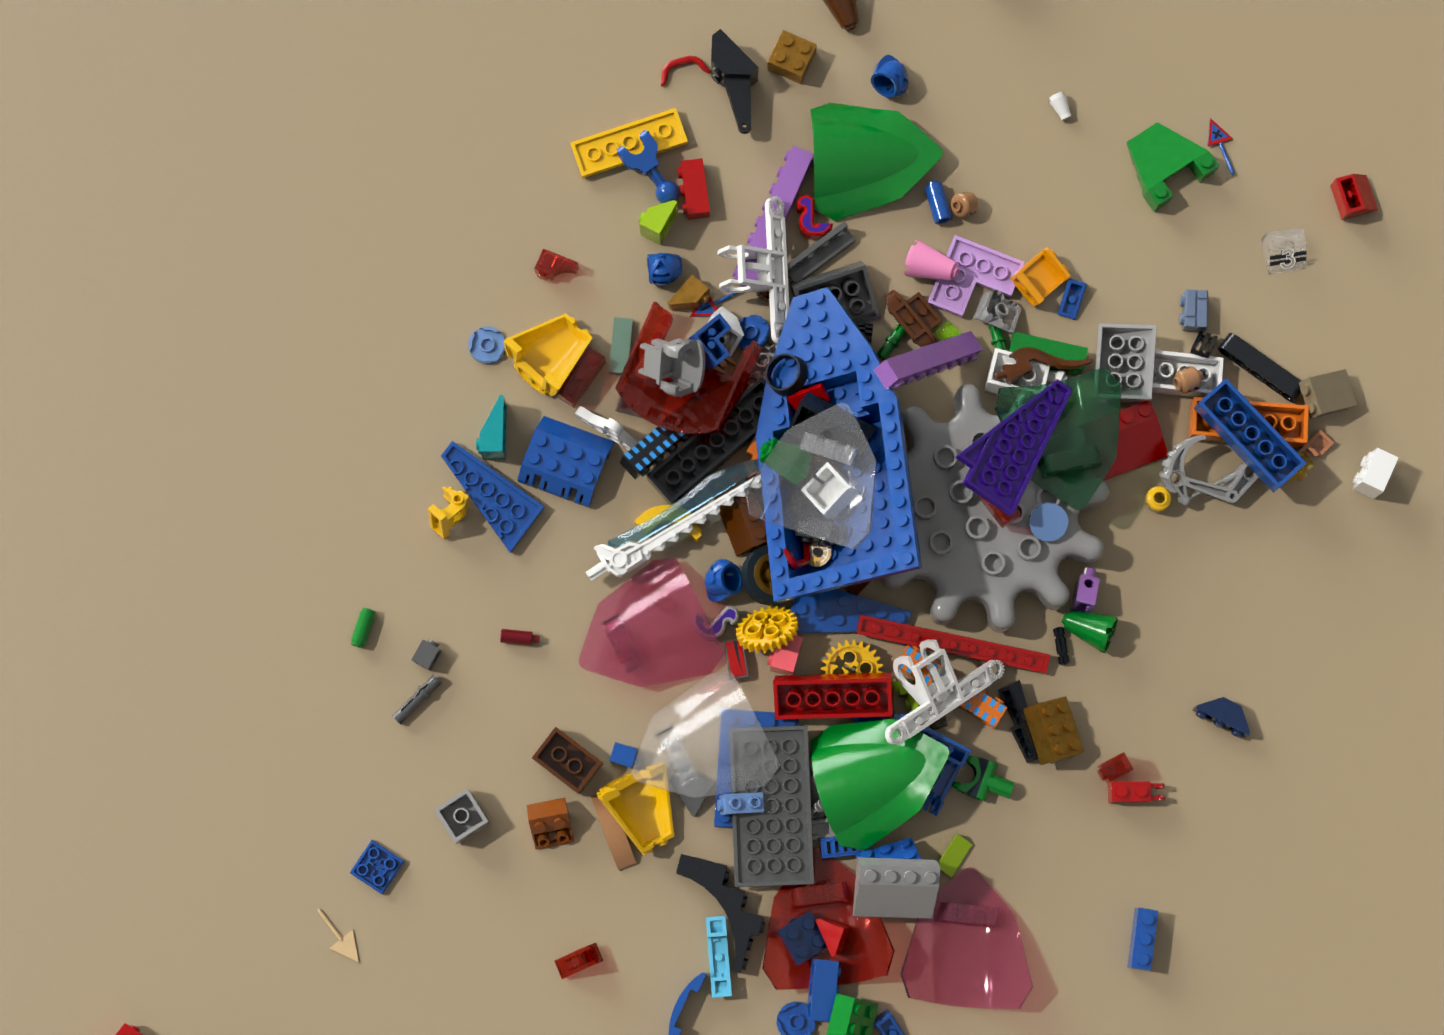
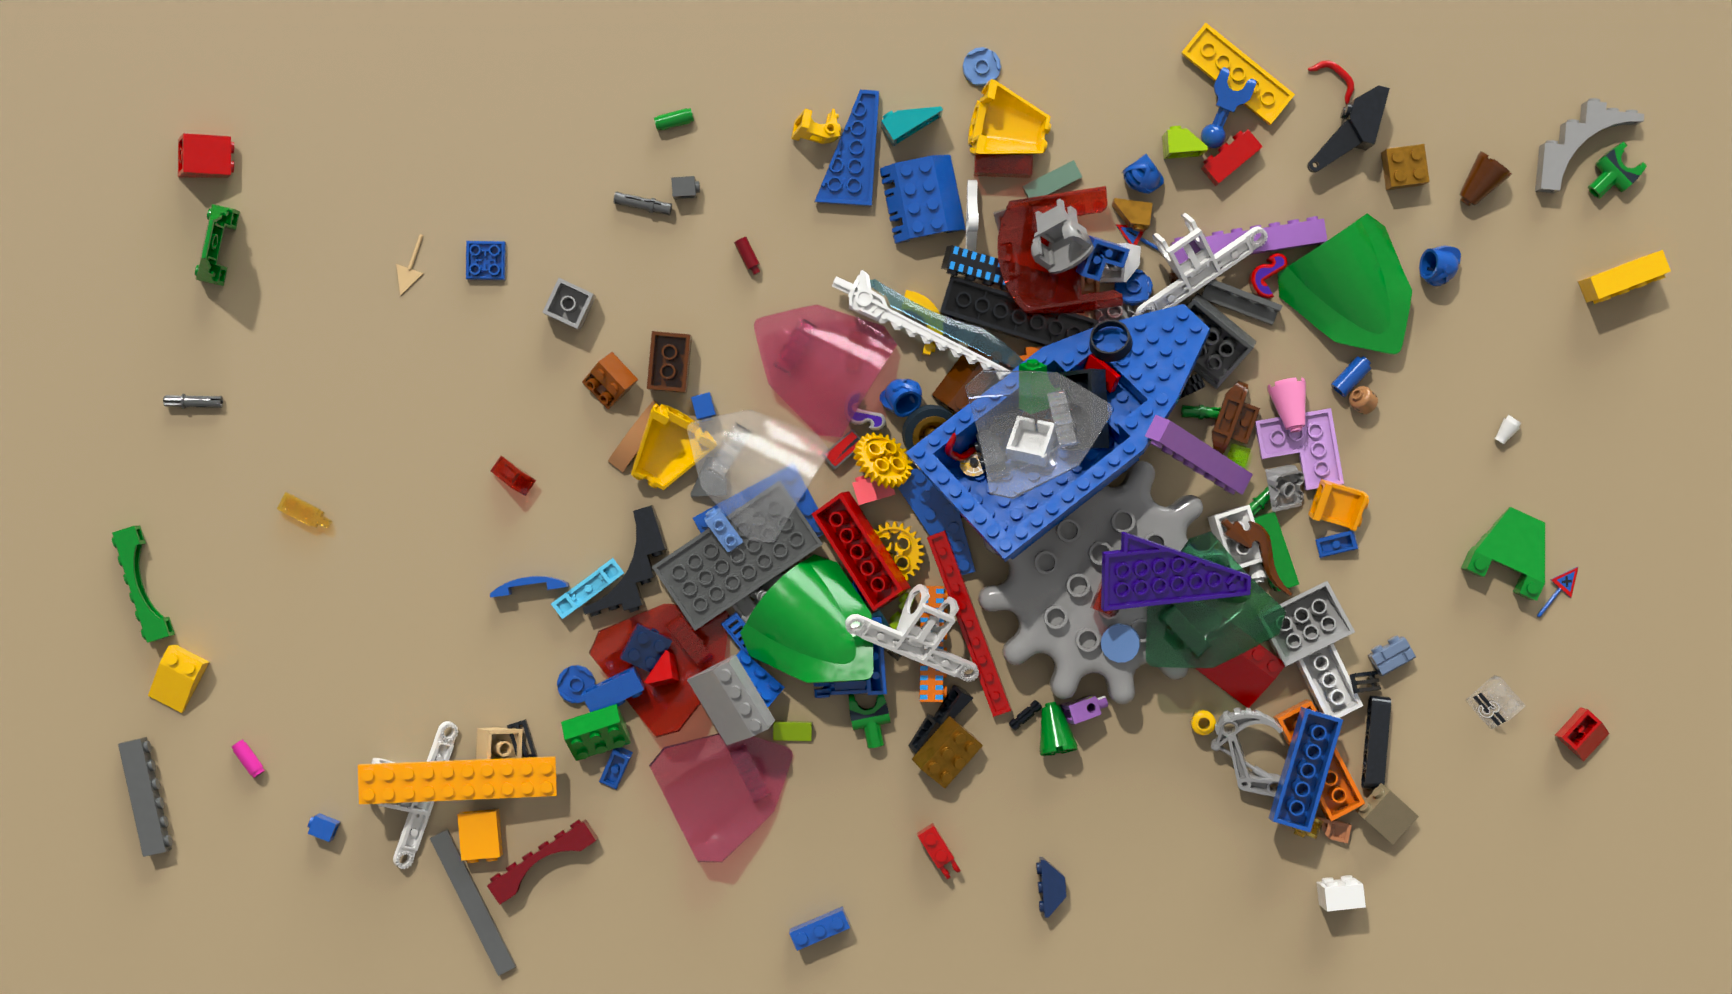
camera: 55 degrees right, 10 degrees up
clear red arch [534,248,579,281] -> none
clear red slope [1097,752,1134,783] -> none
medium nougat head [1173,366,1204,394] -> none

